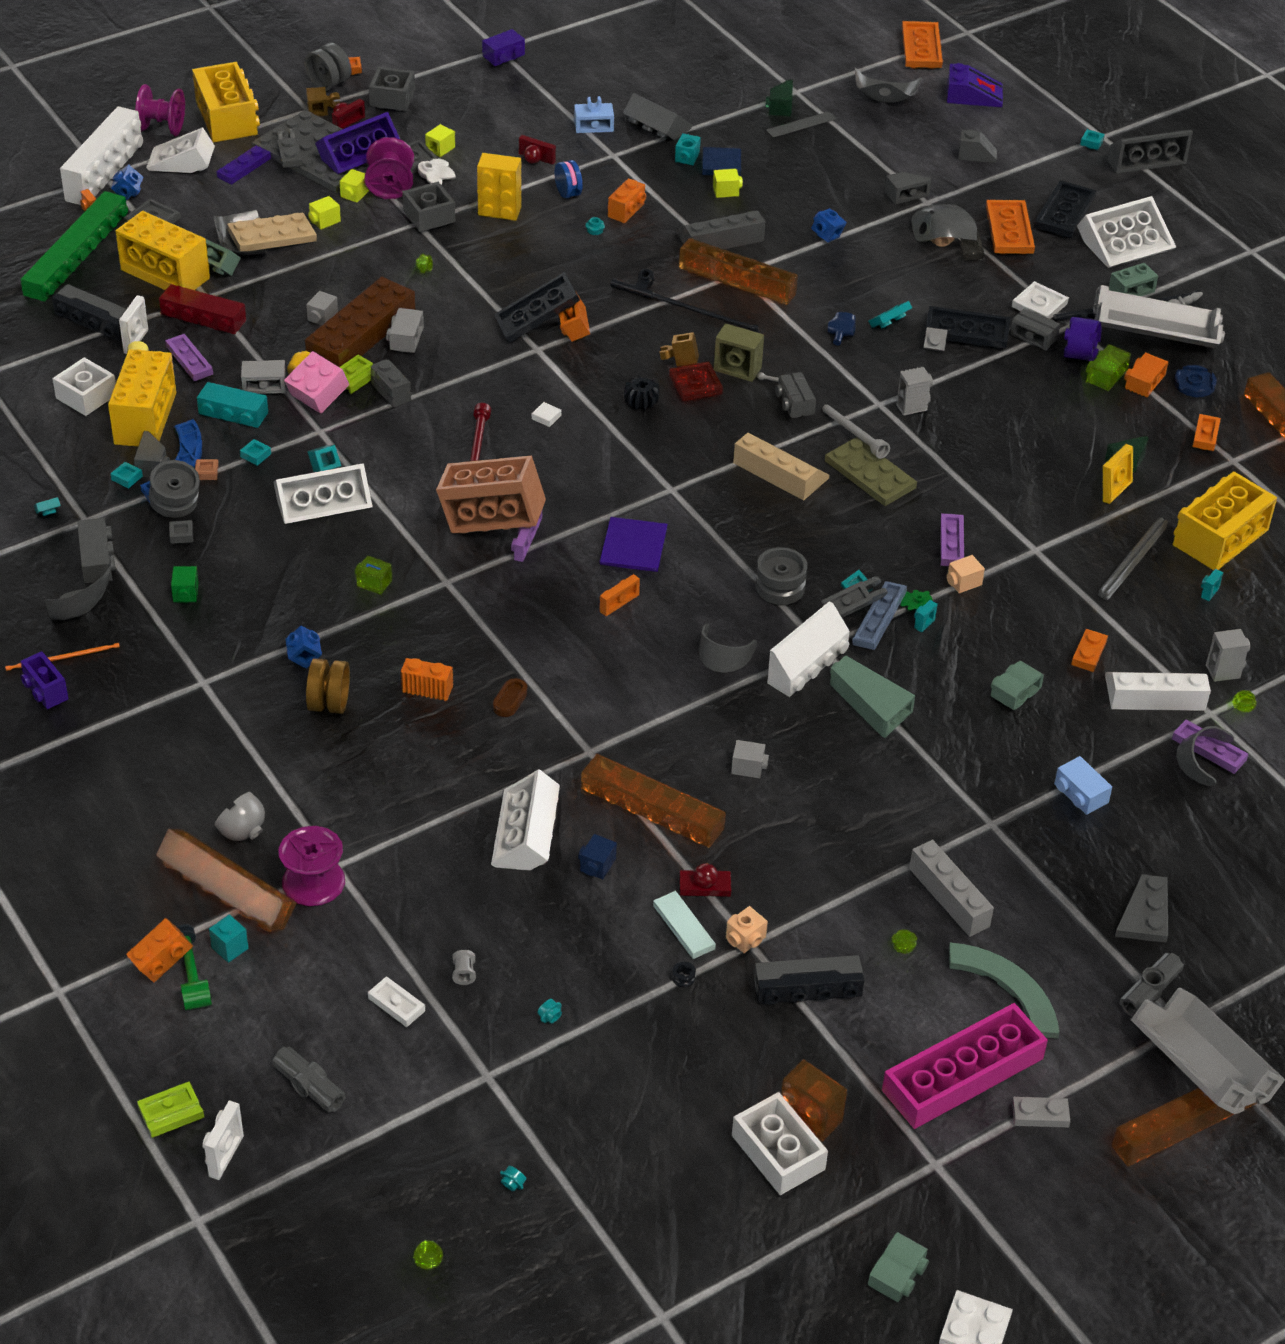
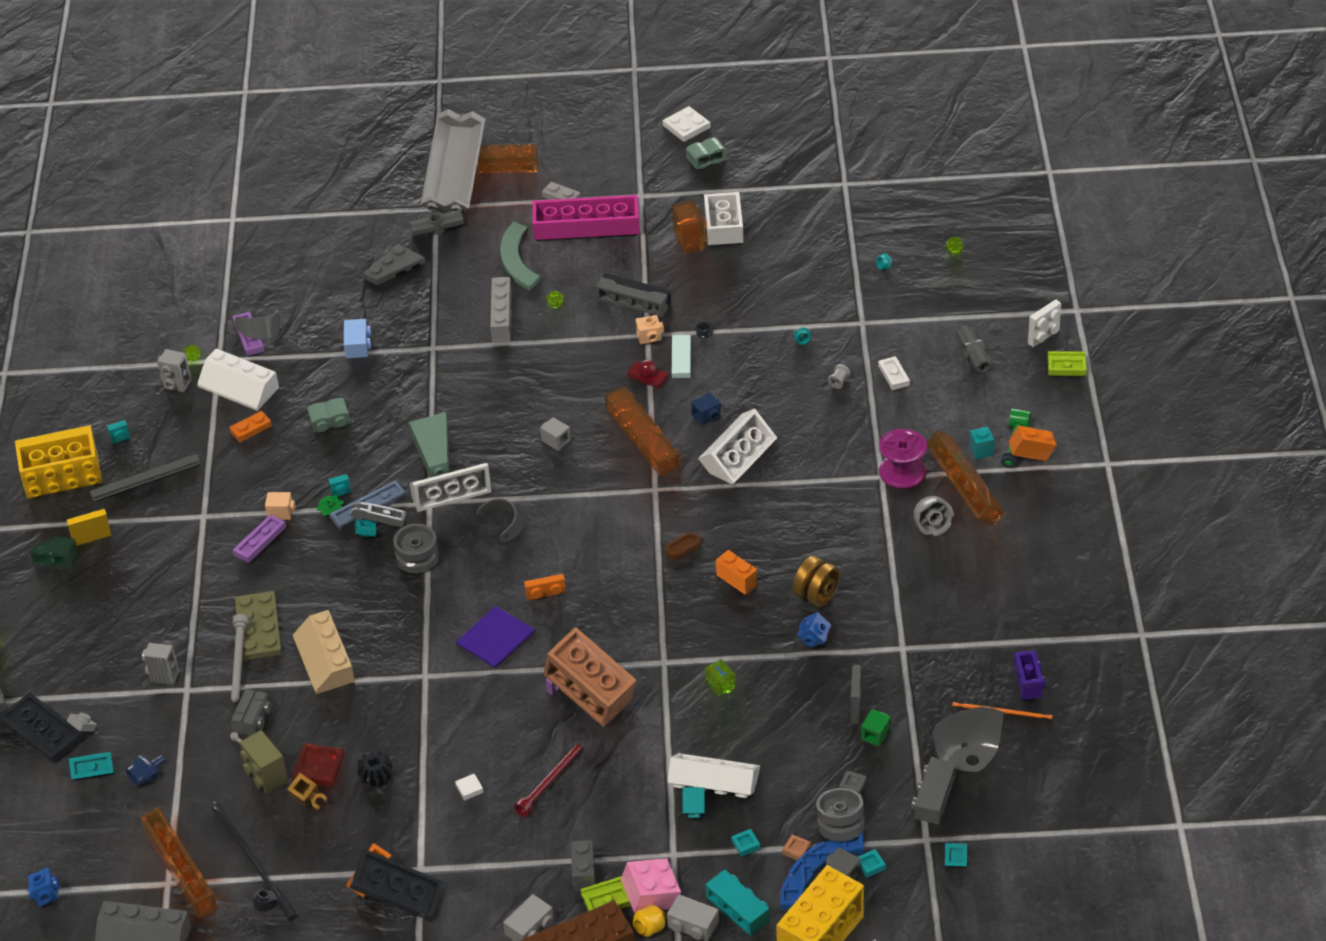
camera: 145 degrees left, 0 degrees up
none -> dark grey tile [851,665,861,724]

